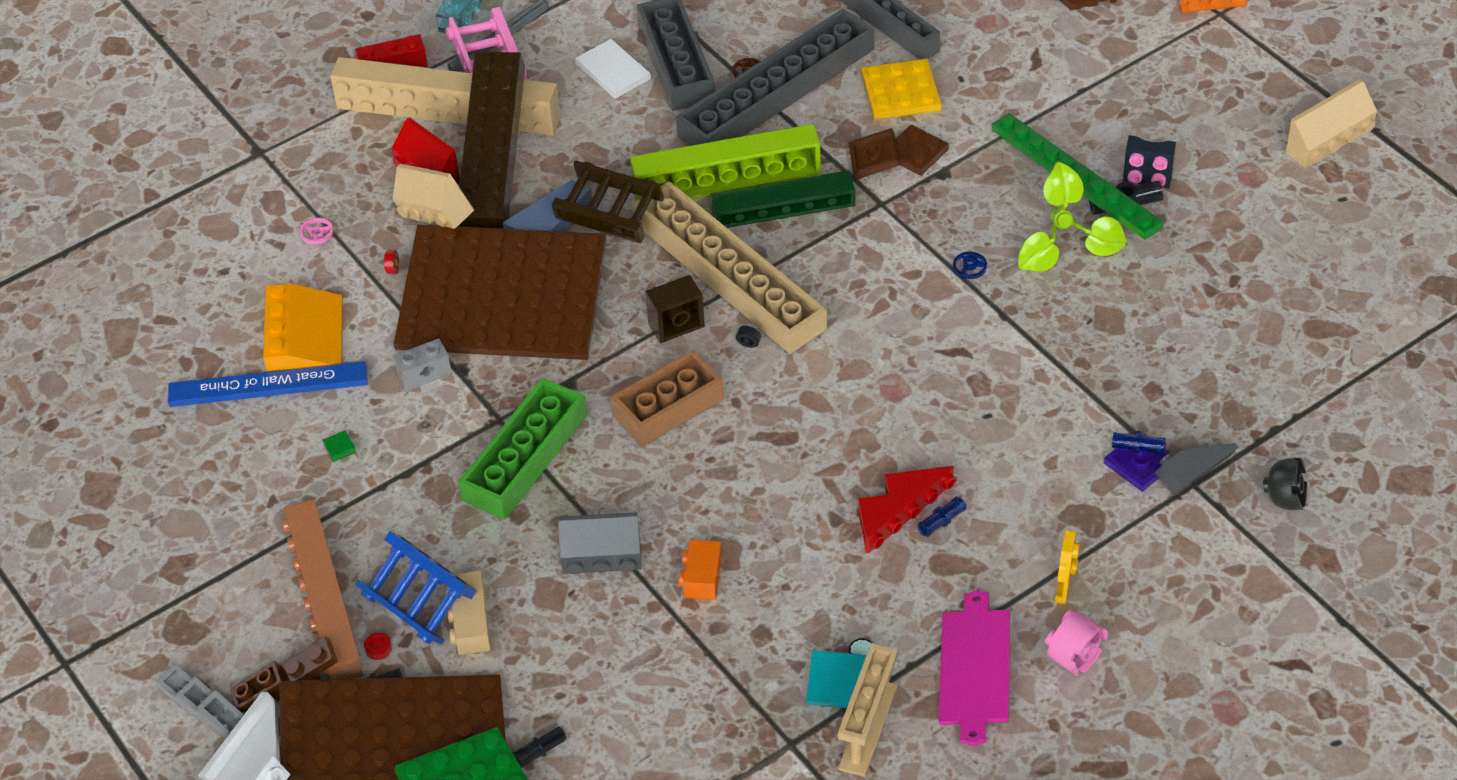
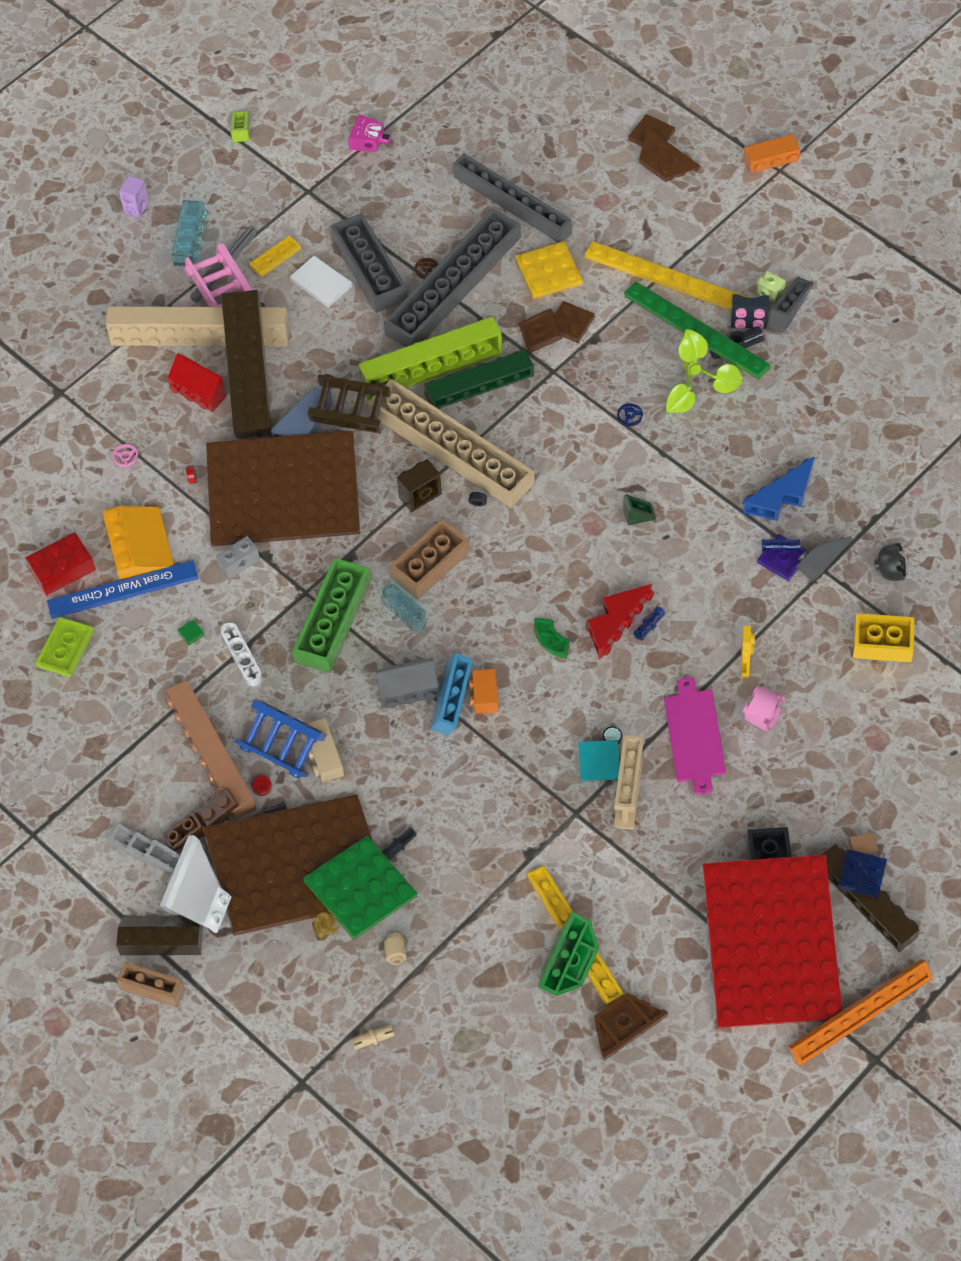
camera: 10 degrees left, 10 degrees up
red slope [354,34,428,68] -> none
tan slope [393,164,474,229] -> none
tan slope [1286,79,1377,168] -> none
none -> red brick [25,532,96,596]
none -> lime plate [35,617,95,678]
none -> white beam [221,623,262,686]
none -> yellow plate [249,235,301,278]
none -> clear light blue beam [382,584,426,632]
none -> dark azure brick [430,653,473,736]
none -> green tile [534,618,570,659]
none -> yellow plate [585,241,750,311]
none -> dark green slope [623,494,656,526]
none -> blue slope [743,457,815,521]
none -> yellowish green brick [756,271,785,303]
none -> dark grey slope [767,277,814,333]
none -> yellow brick [853,613,914,662]

